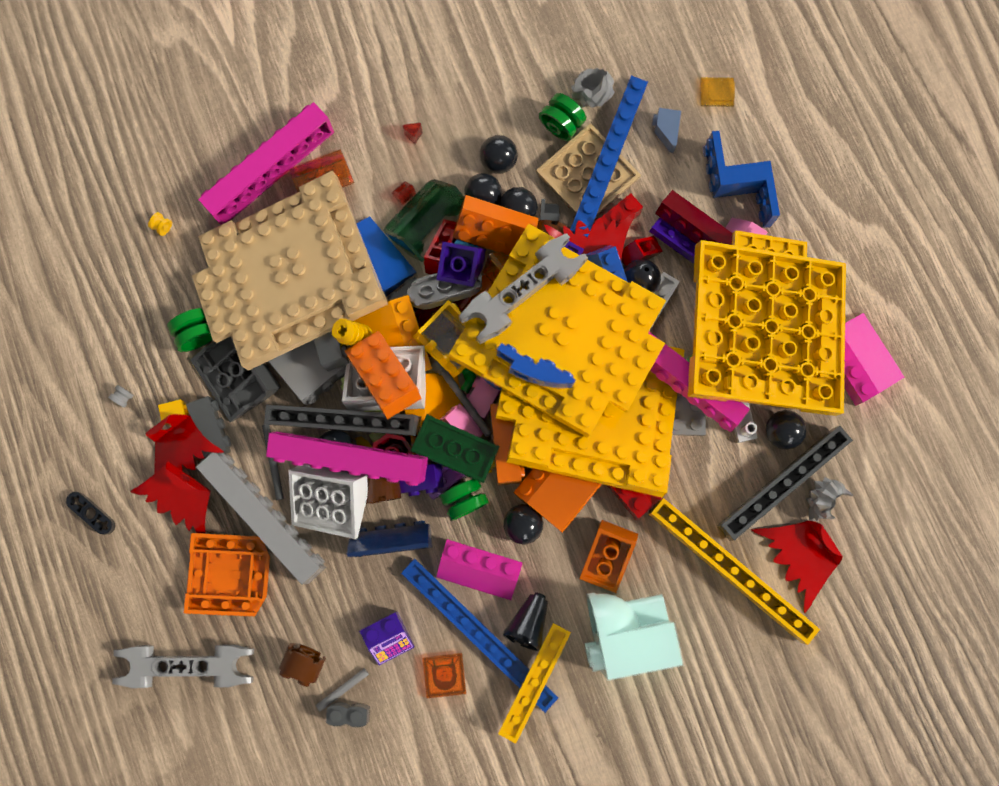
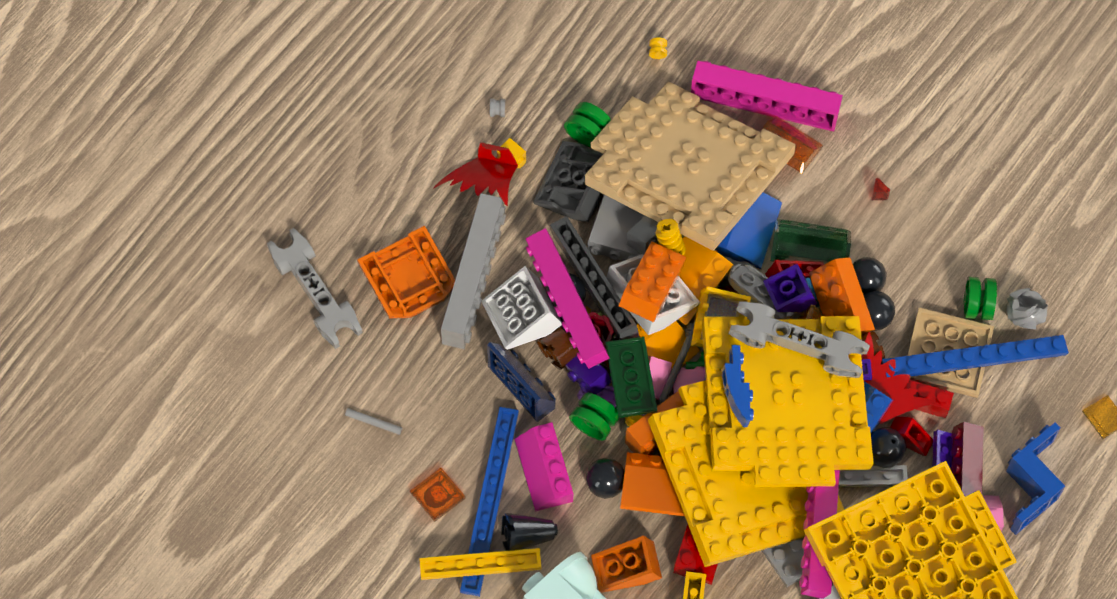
camera: 55 degrees right, 15 degrees down
black beam [66,492,115,535] -> none
red piece [130,462,211,534] -> none
dark grey brick [186,396,232,458] -> none
dark grey bar [262,424,284,500] -> none
reddish brown brick [279,643,326,687] -> none
dark grey brick [326,702,370,727] -> none
dark purple slope [360,611,415,666] -> none
clear red slope [392,181,416,205] -> none
black piece [480,135,518,174] -> none
dark grey panel [540,199,560,225] -> none
sand blue slope [652,108,681,153] -> none

